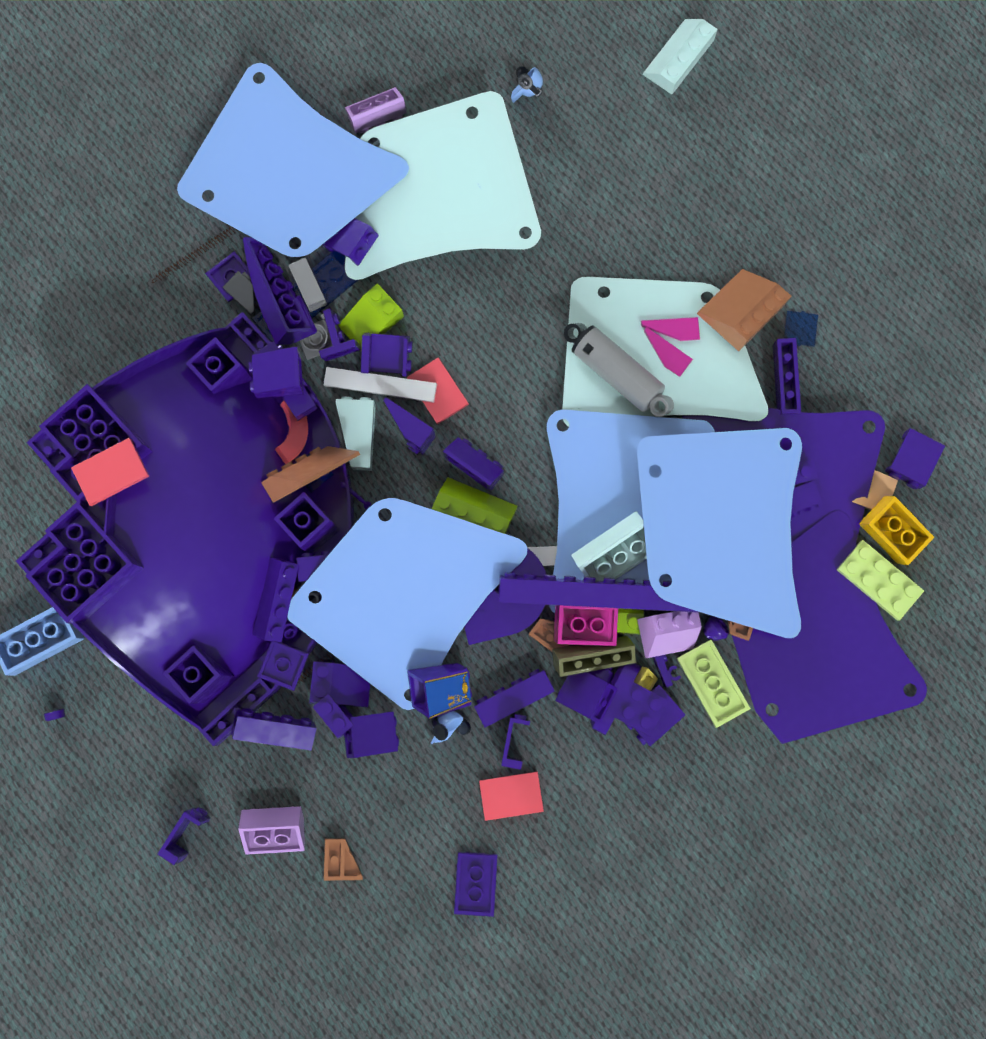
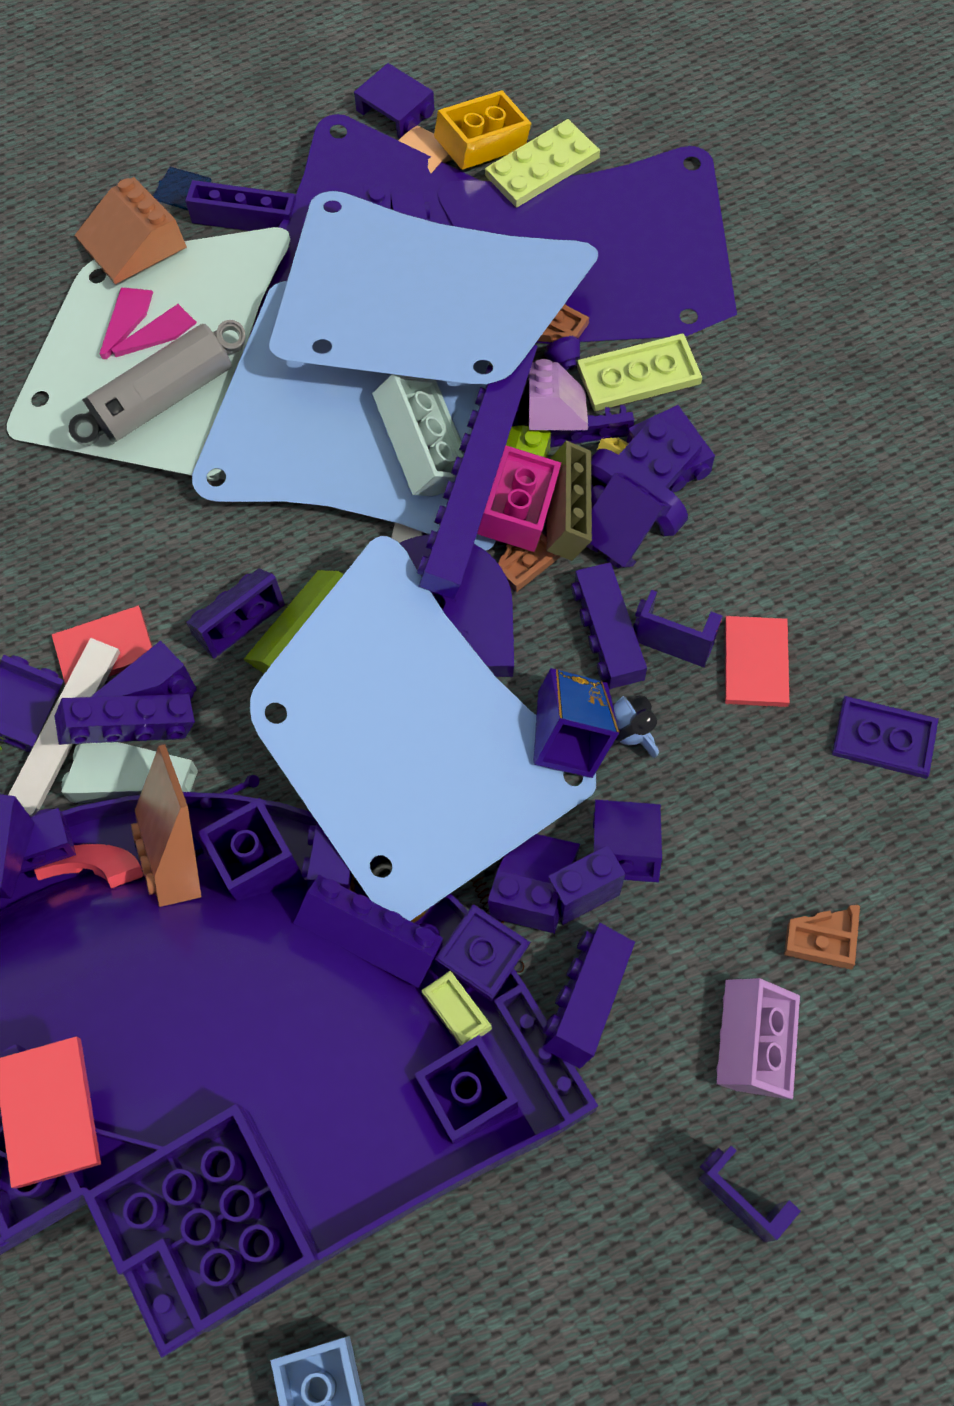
camera: 80 degrees left, 15 degrees down
none -> dark purple brick [54,694,195,745]
none -> yellowish green tile [422,971,492,1046]

